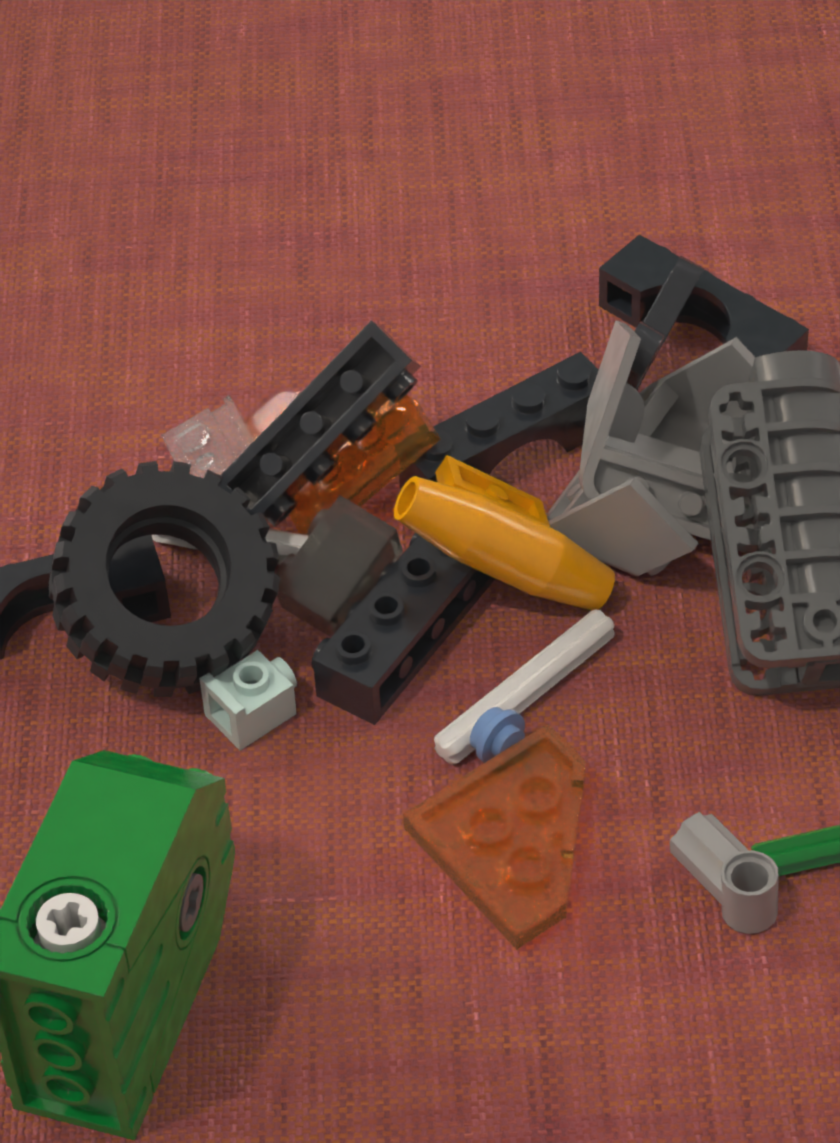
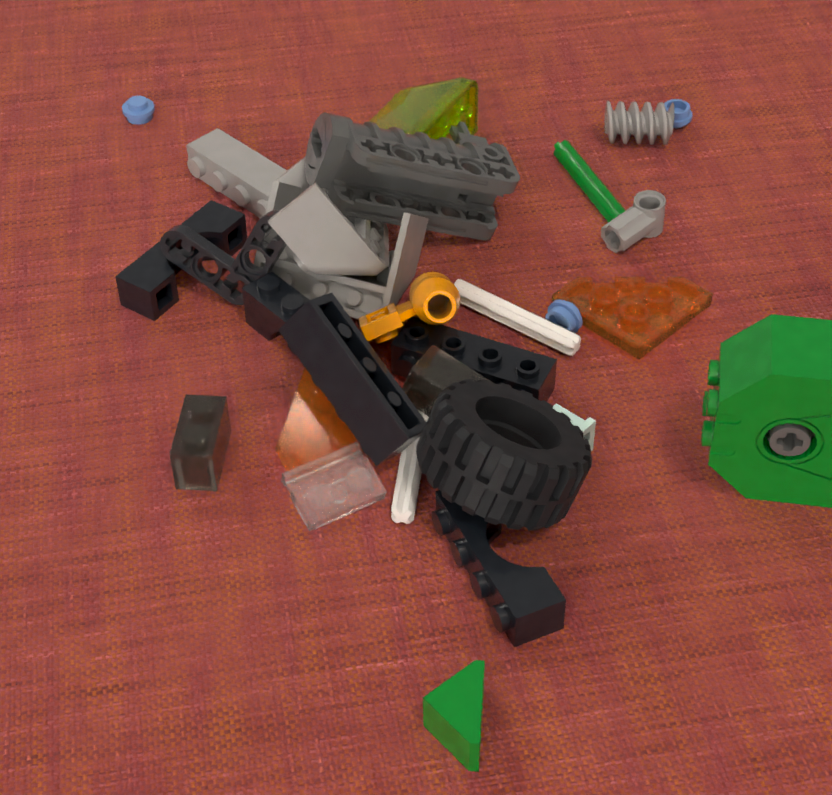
camera: 100 degrees left, 5 degrees down
none -> clear smoke brick [169,394,231,491]

